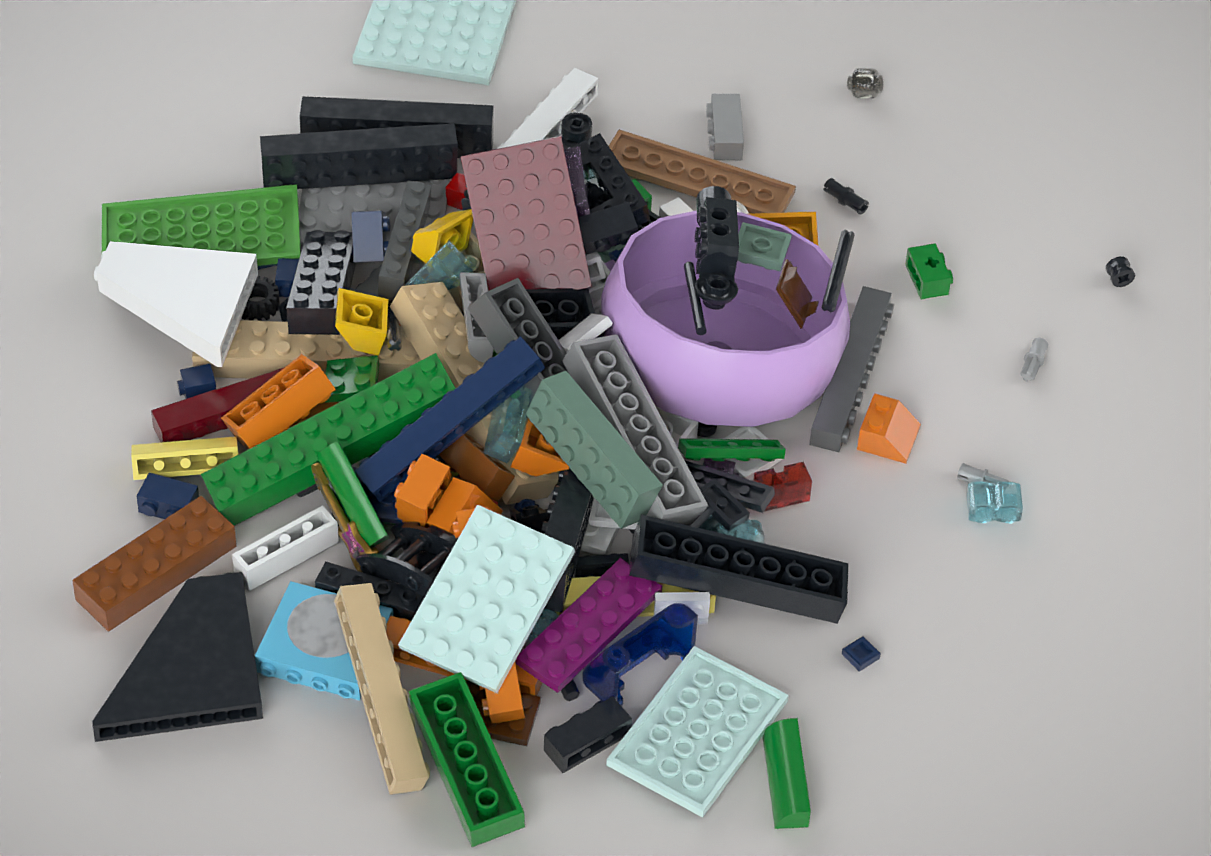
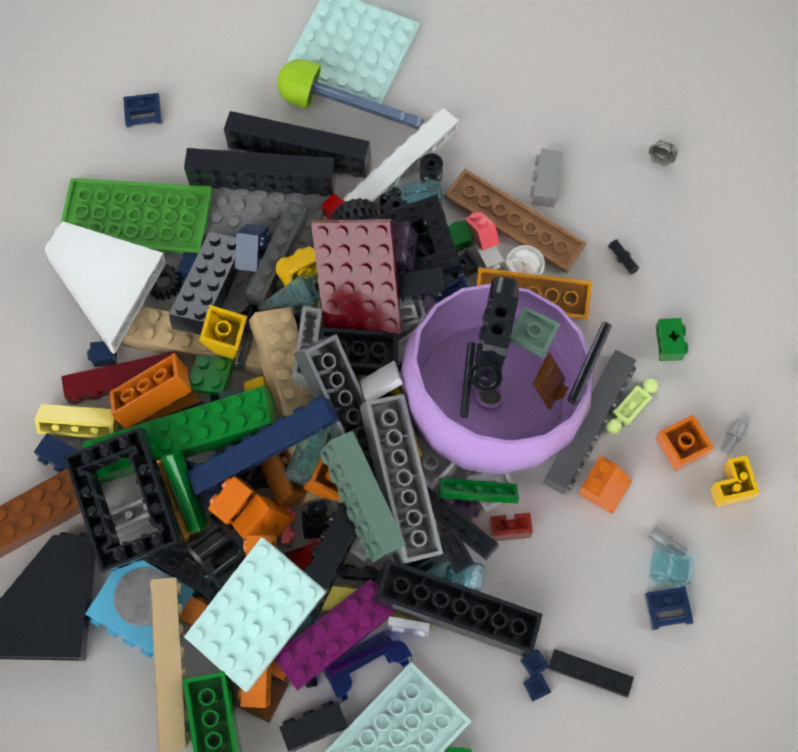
camera: 15 degrees right, 20 degrees up
none -> black brick [63,427,185,573]
none -> dark blue plate [123,93,162,128]
none -> piece [277,59,424,129]
none -> coral brick [464,212,500,250]
none -> dark blue tile [520,649,549,678]
none -> black plate [548,649,634,698]
none -> yellowish green plate [606,378,658,434]
none -> dark blue plate [644,587,693,630]
none -> orange brick [655,415,714,472]
none -> yellow brick [710,455,760,507]

